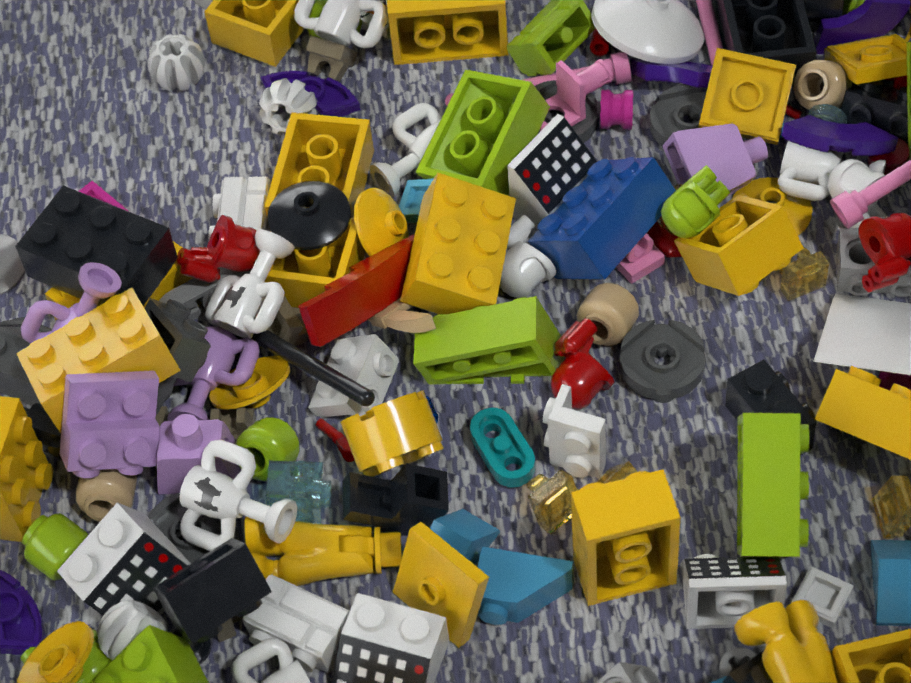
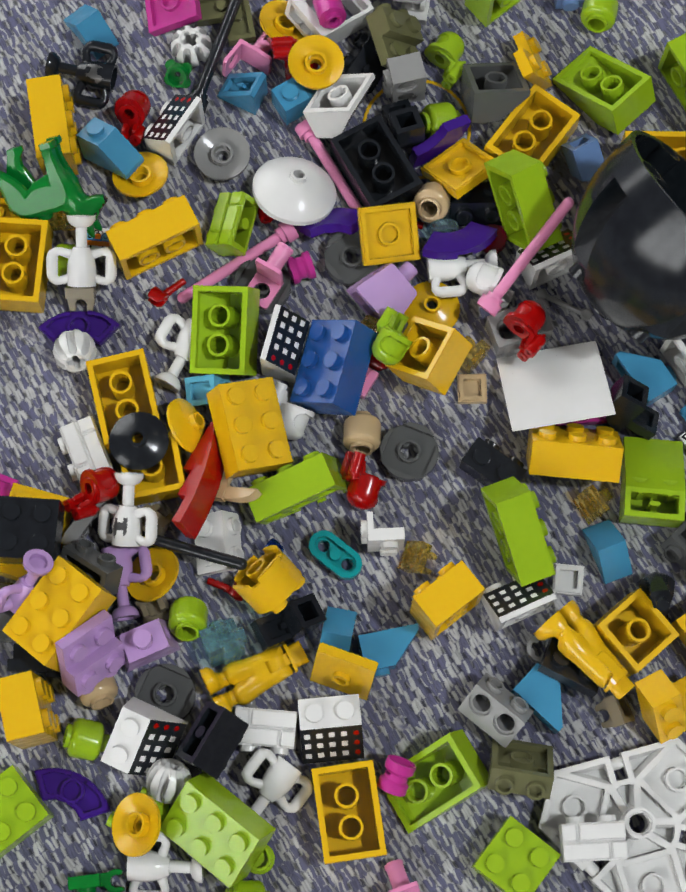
camera: 30 degrees left, 20 degrees up
white piece [180,440,297,551] -> none
clear yellow tile [526,469,577,535] -> none
none -> red hand [148,278,187,307]
none -> tan tile [457,374,487,404]

